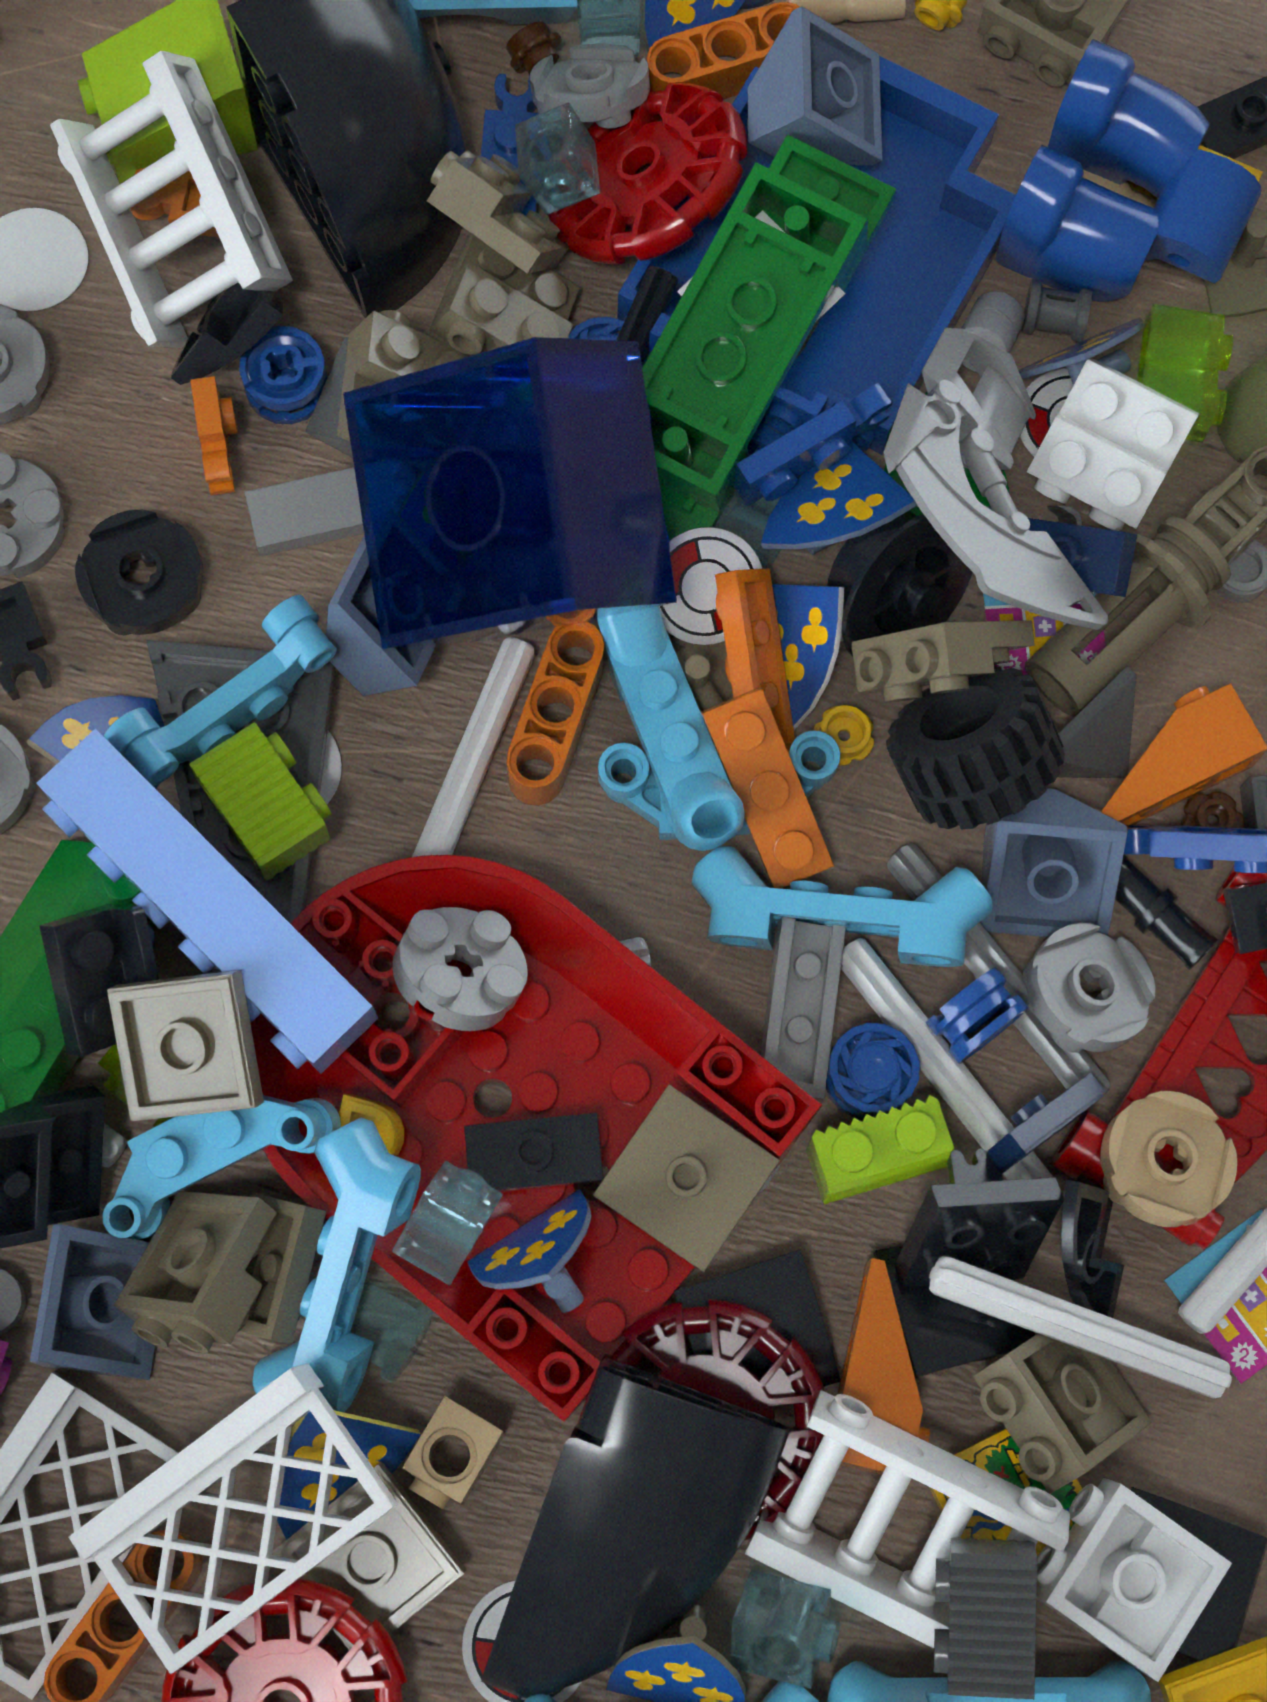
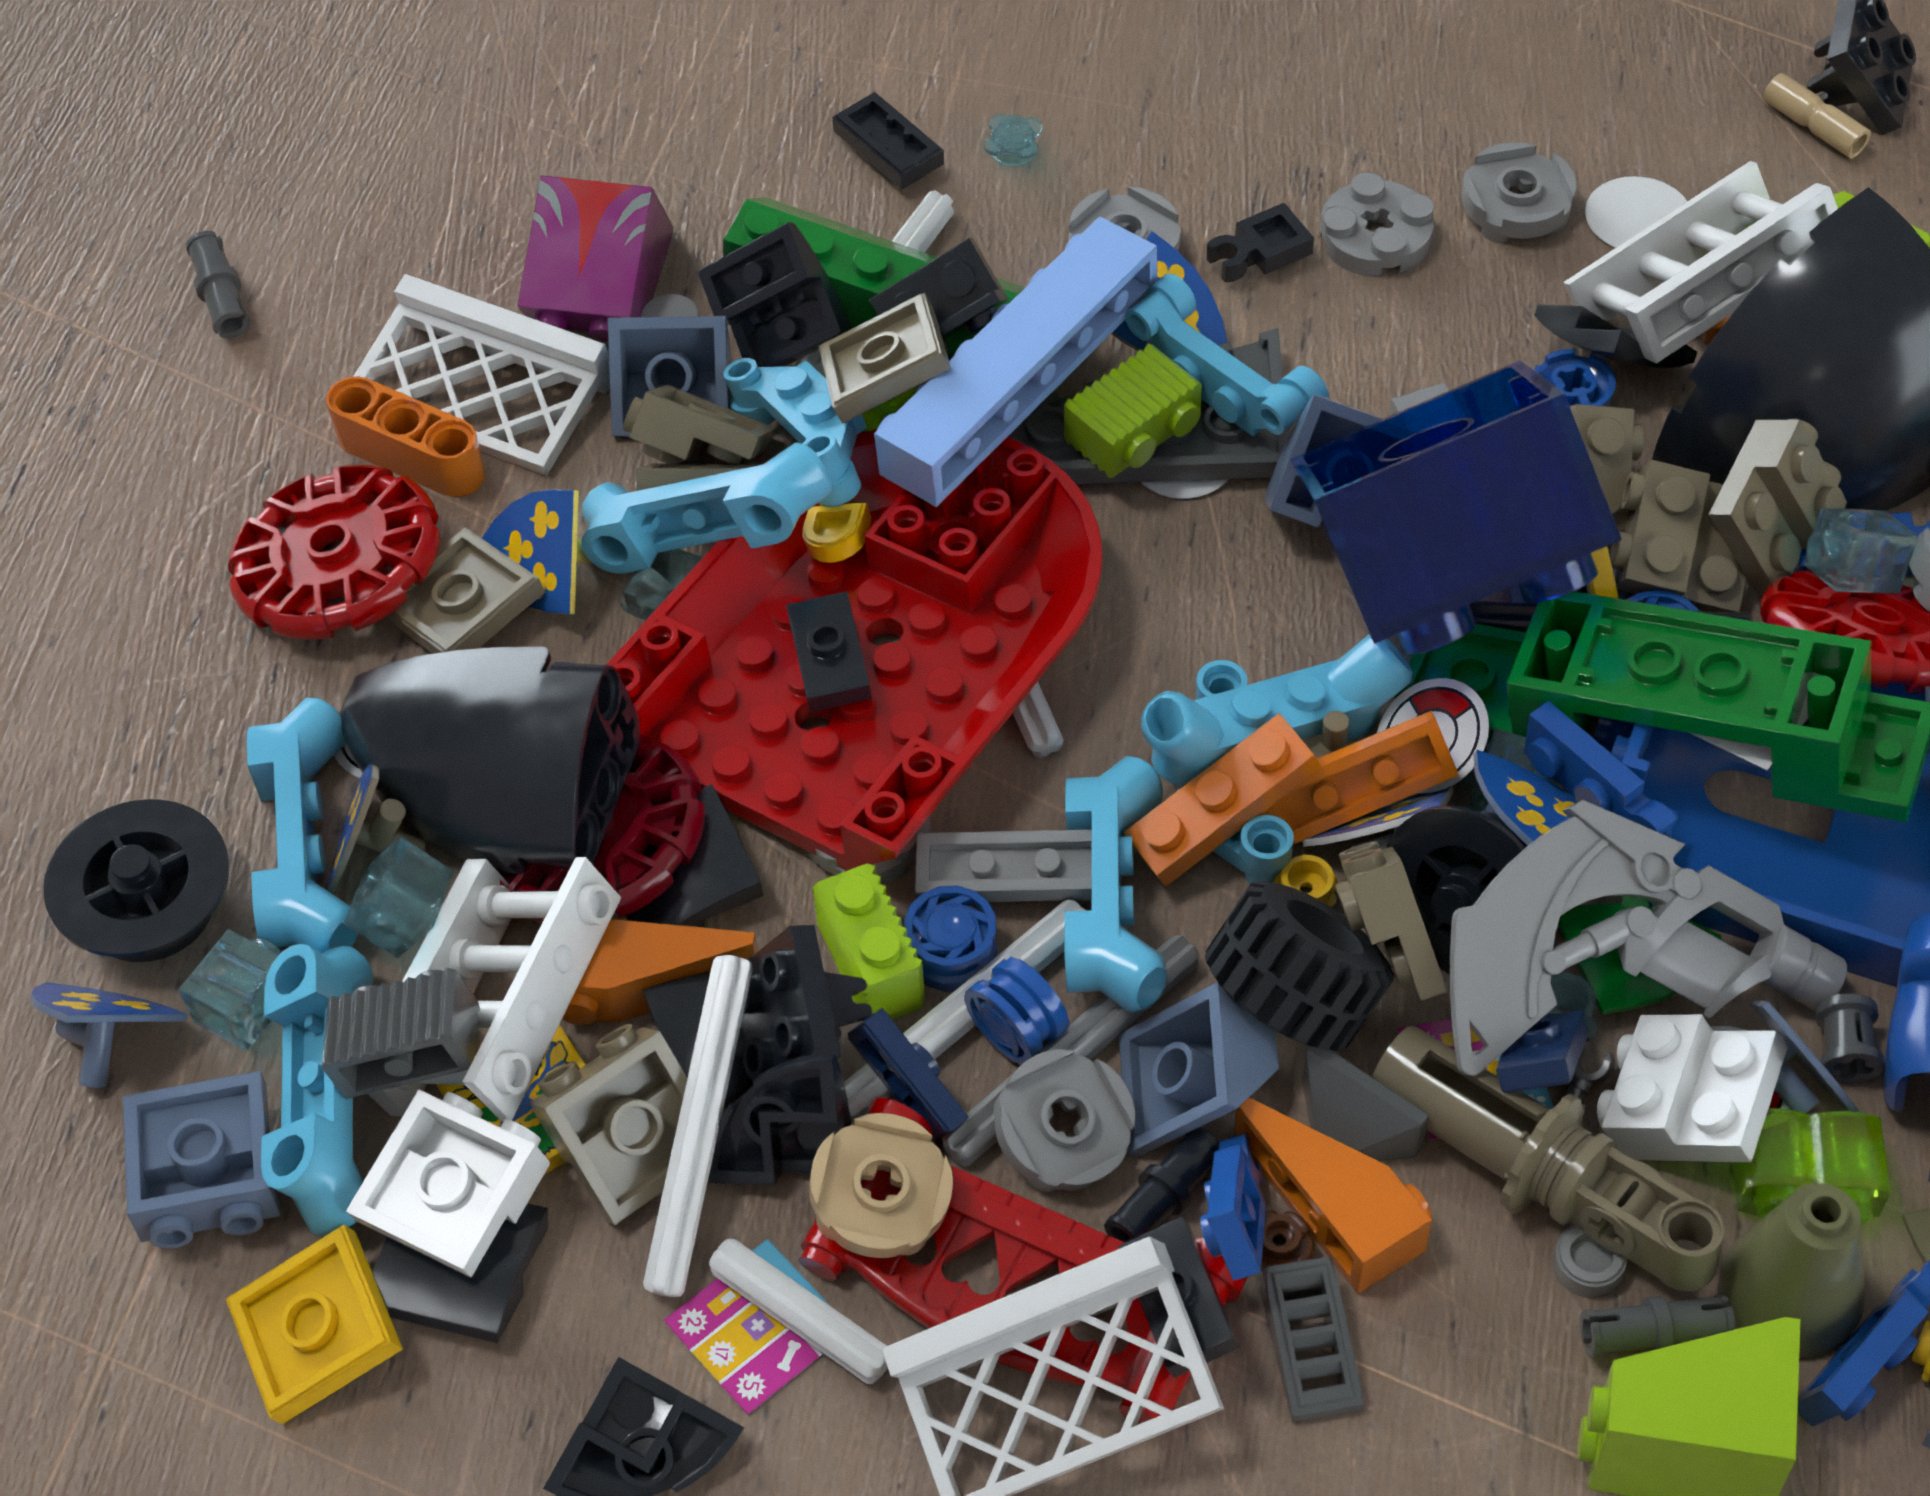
camera: 90 degrees right, 20 degrees down
white fence [68,1363,398,1674] -> none
black plate [75,509,204,636] -> none
orange plate [190,376,238,496] -> none
clear light blue brick [391,1160,503,1286] -> none
light grey plate [393,907,528,1031] -> none
tan brick [402,1396,505,1510] -> none
white axle [412,637,535,857] -> none
shield [467,1189,592,1313] -> none
orange beam [506,619,604,806] -> none
dark tan plate [593,1085,780,1273] -> none

